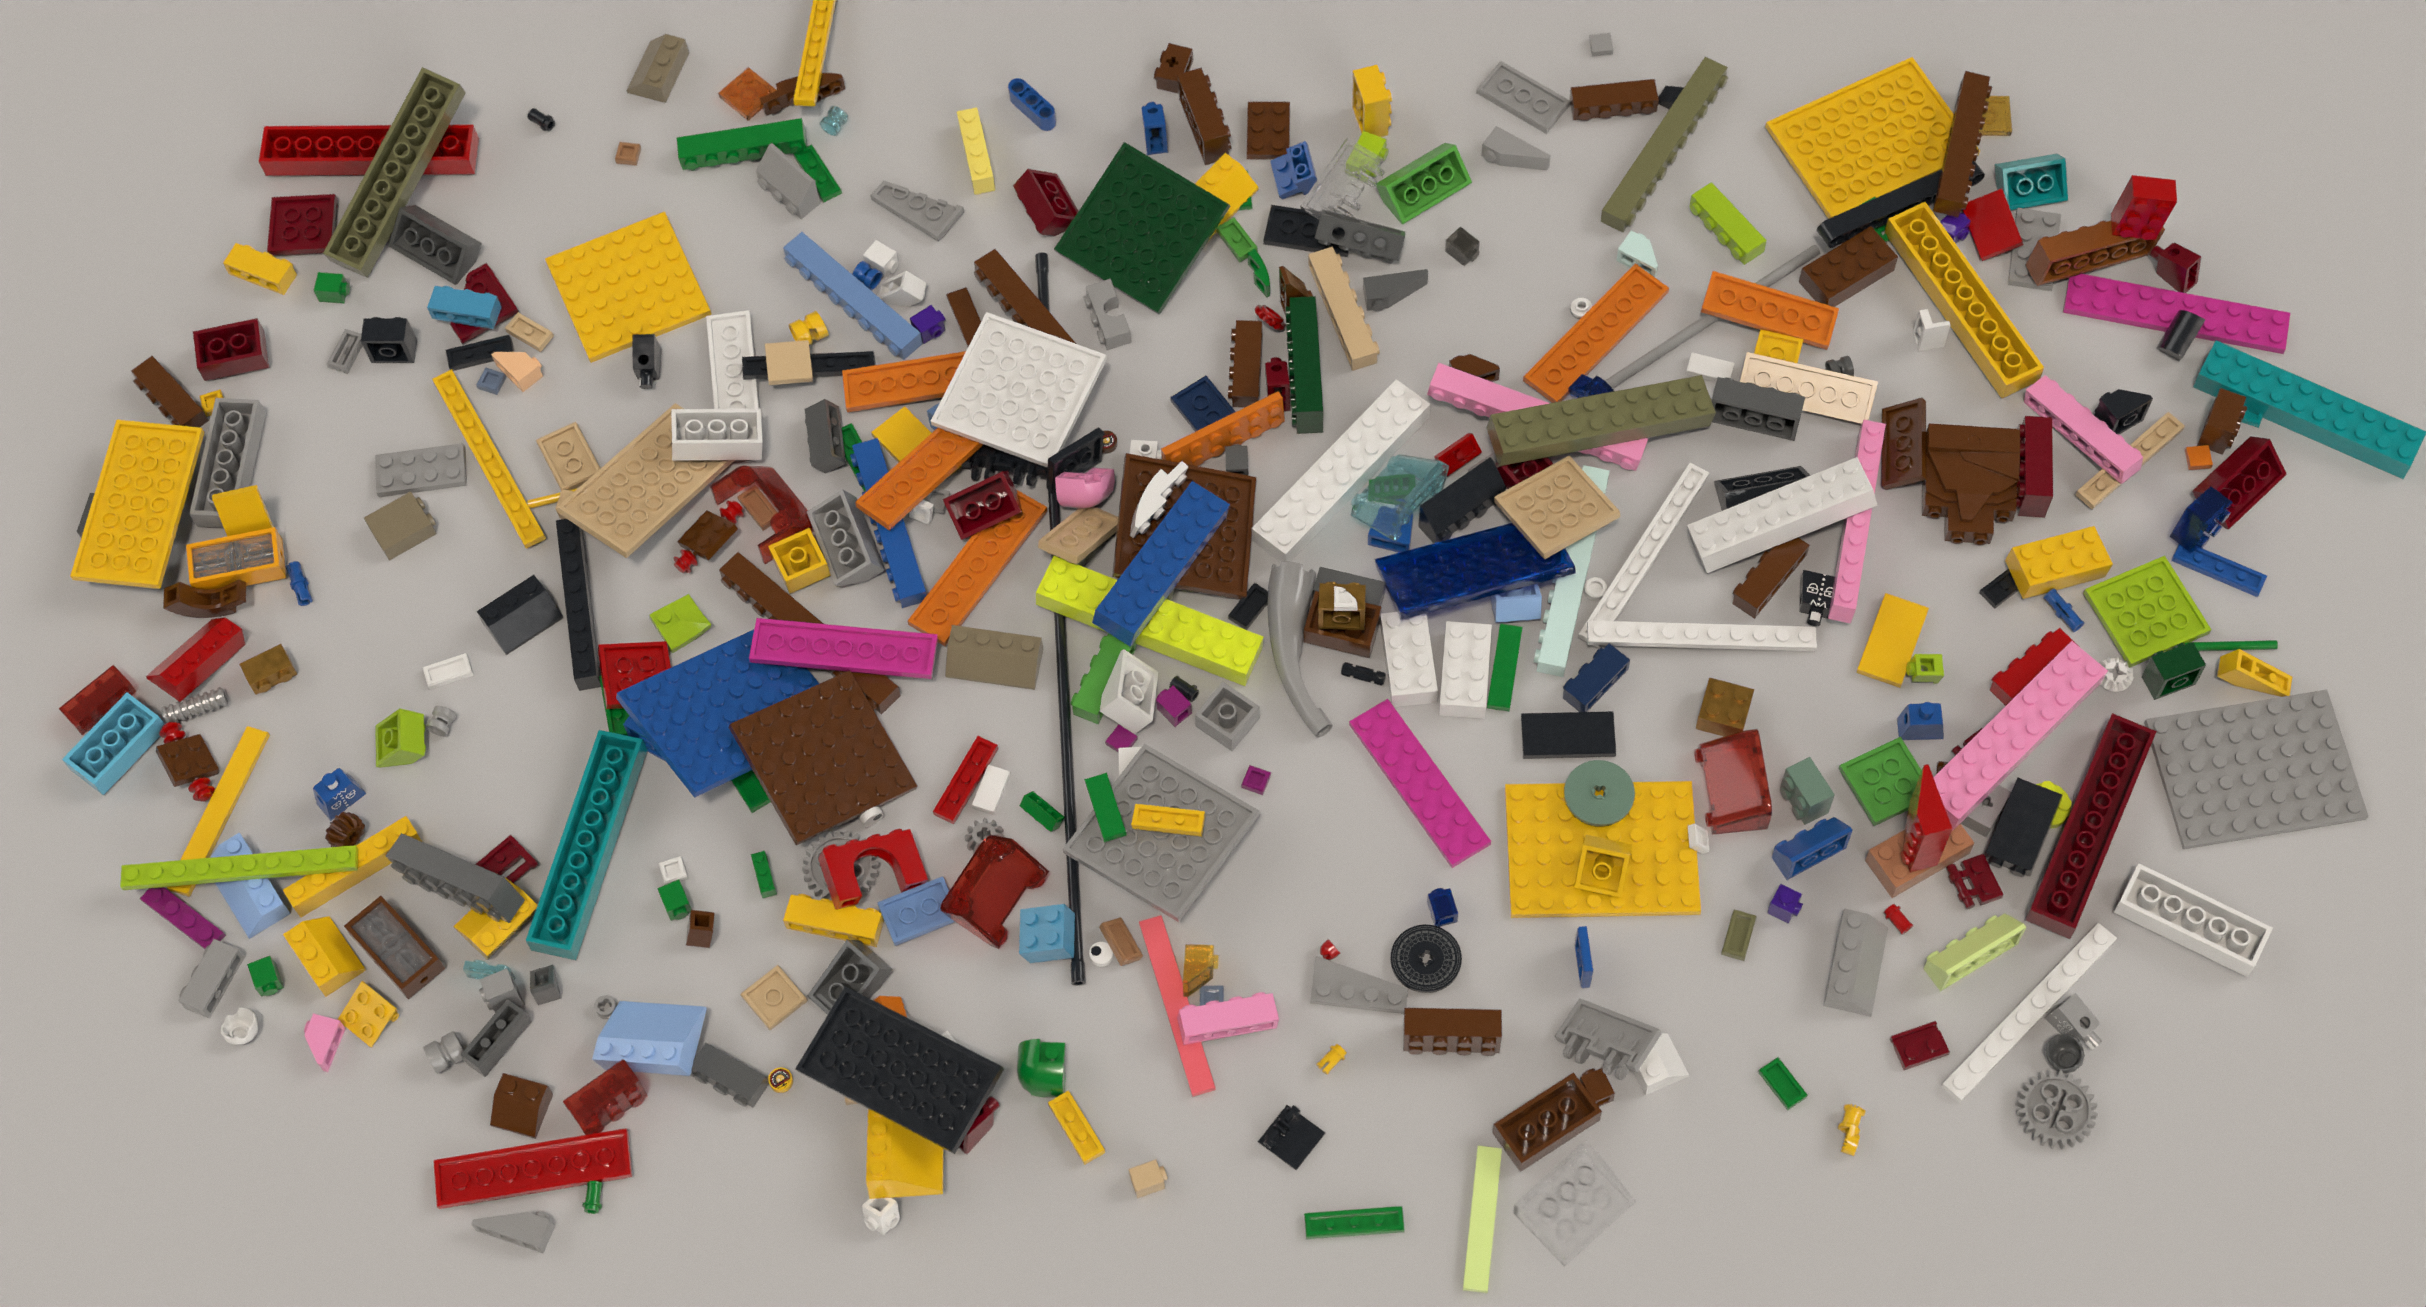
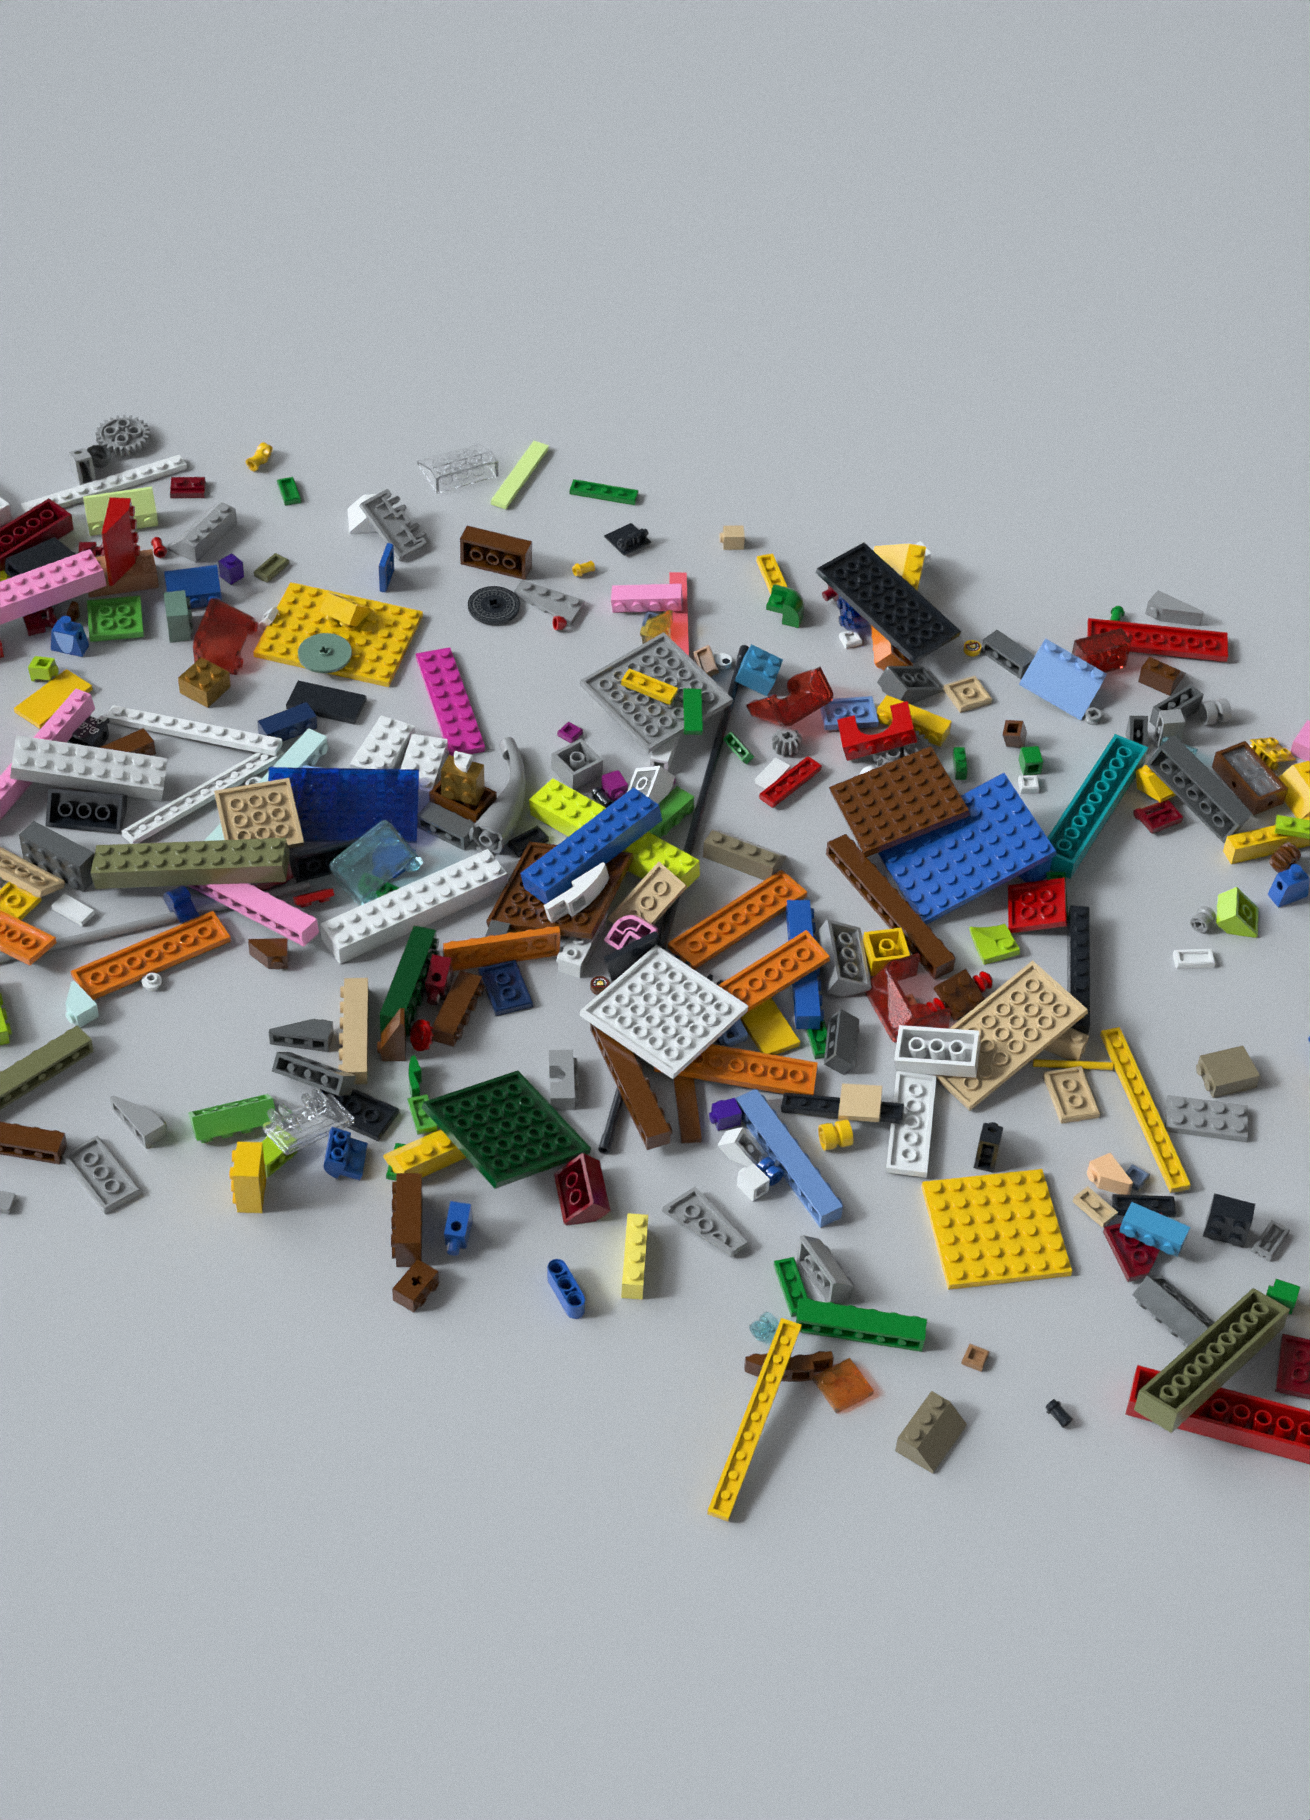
camera: 170 degrees left, 15 degrees down
black slope [477,575,563,655] -> none
dark pink plate [749,618,938,679] -> none
dark red slope [943,471,1022,540] -> none
reddish brown plate [1247,102,1290,160] -> none
clear blue brick [1427,888,1458,927] -> none
clear smoke brick [1445,226,1480,266] -> none
green tile [1487,623,1523,712] -> none
reddish brown brick [1492,1072,1602,1172] -> none
reddish brown brick [1580,1068,1615,1107] -> none

